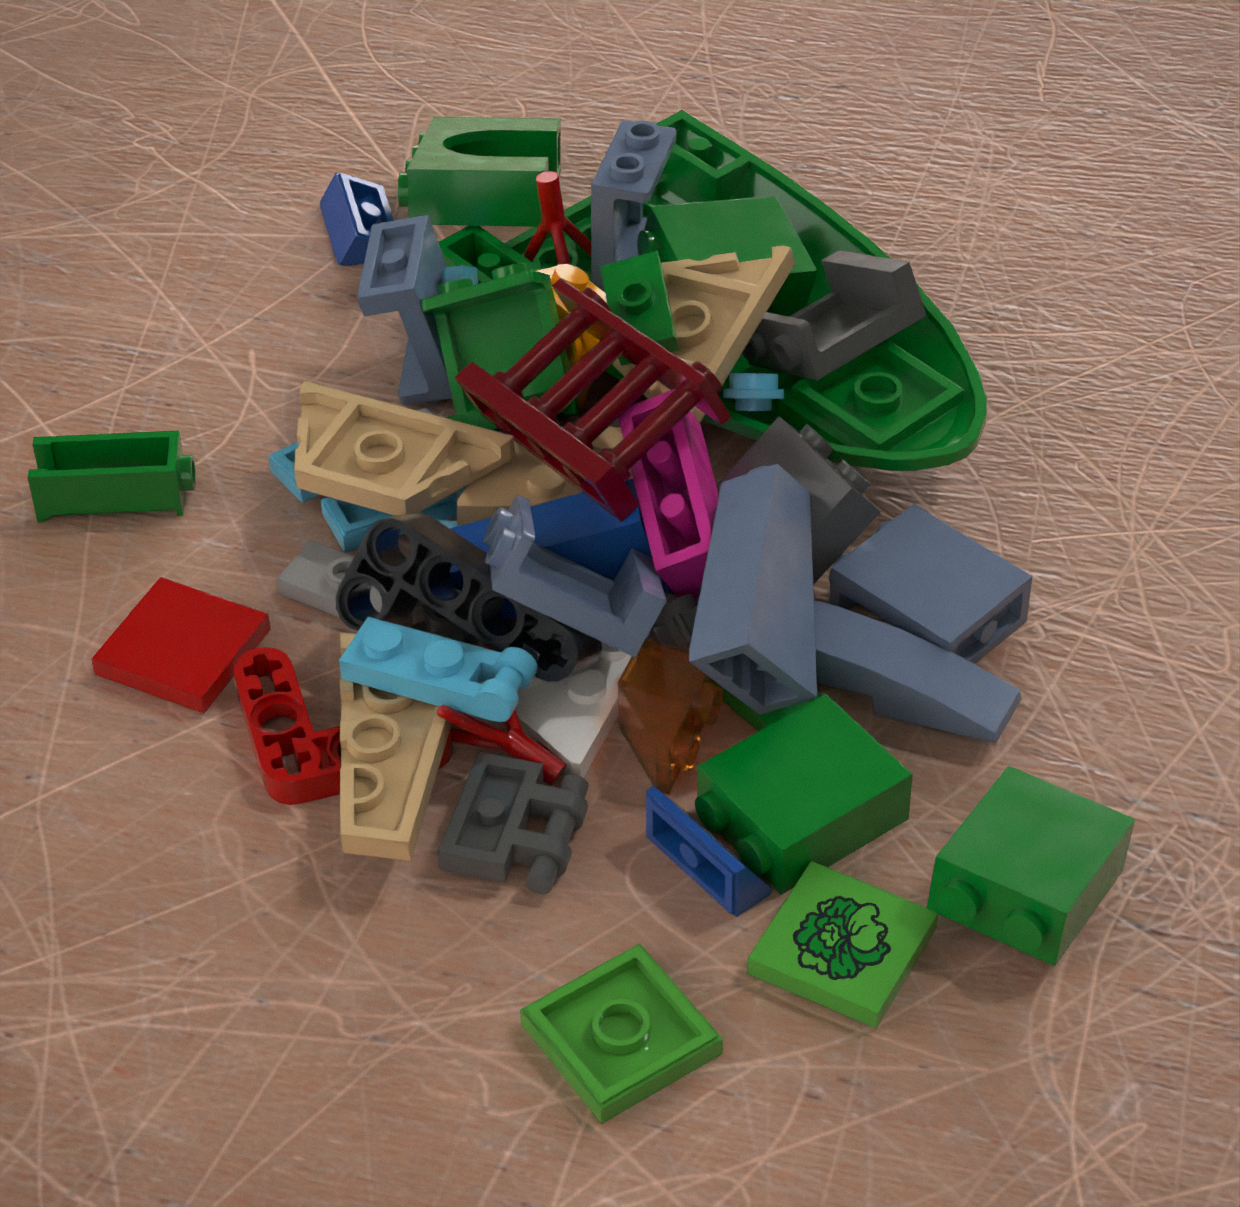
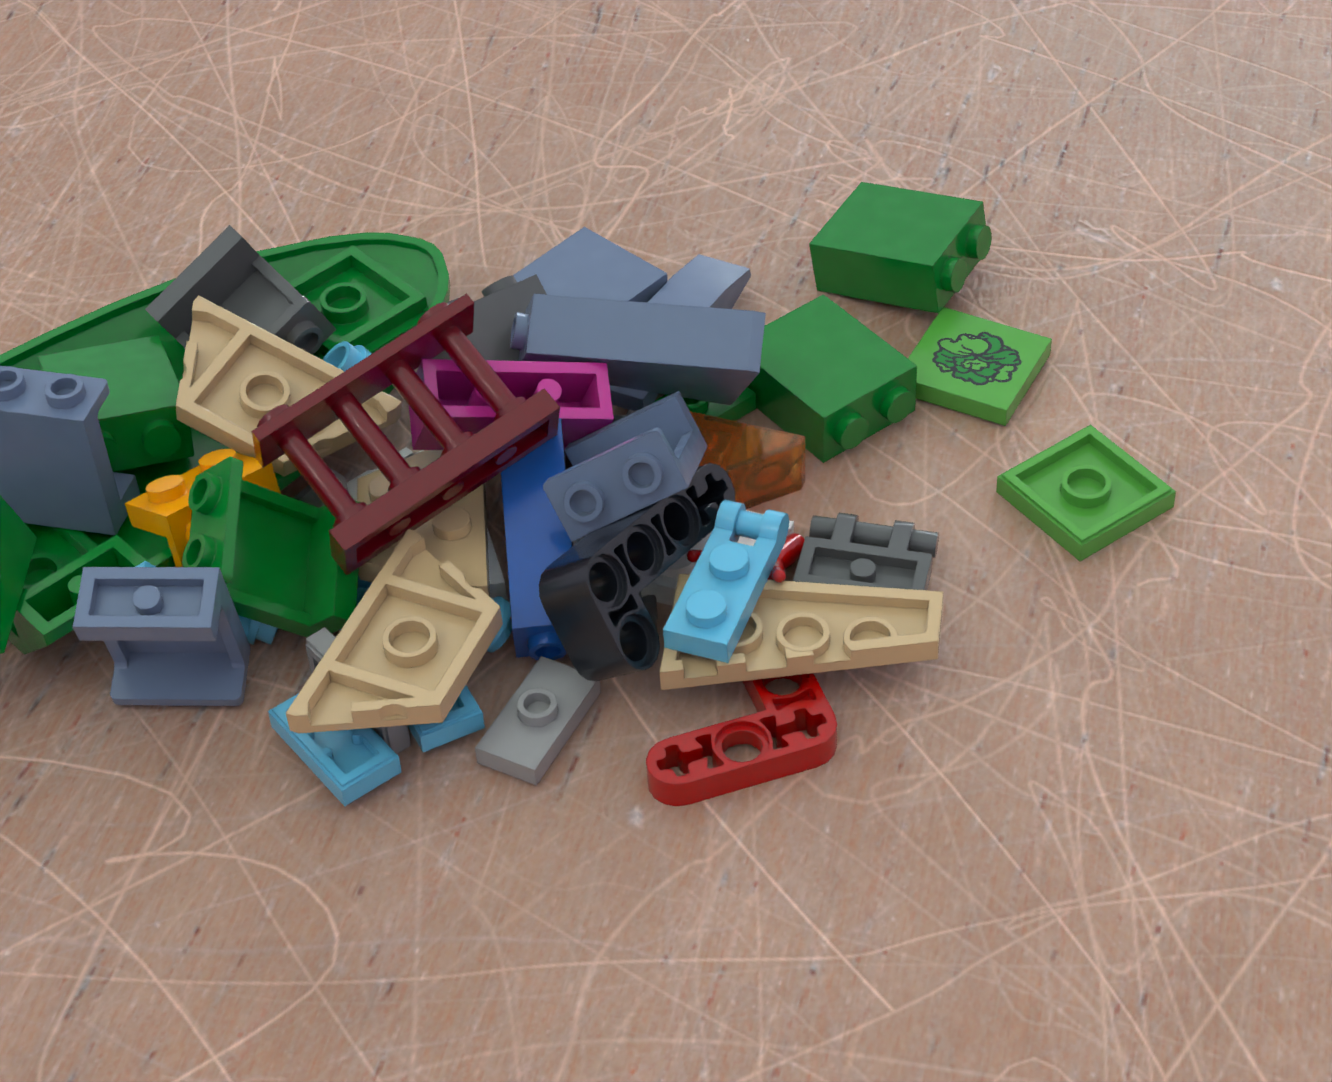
camera: 90 degrees left, 0 degrees up
green window [27,430,196,522] -> none
red tile [91,577,271,714] -> none
red plant [523,171,591,265] -> none
green plate [600,250,680,366] -> none
blue slope [646,786,772,917] -> none

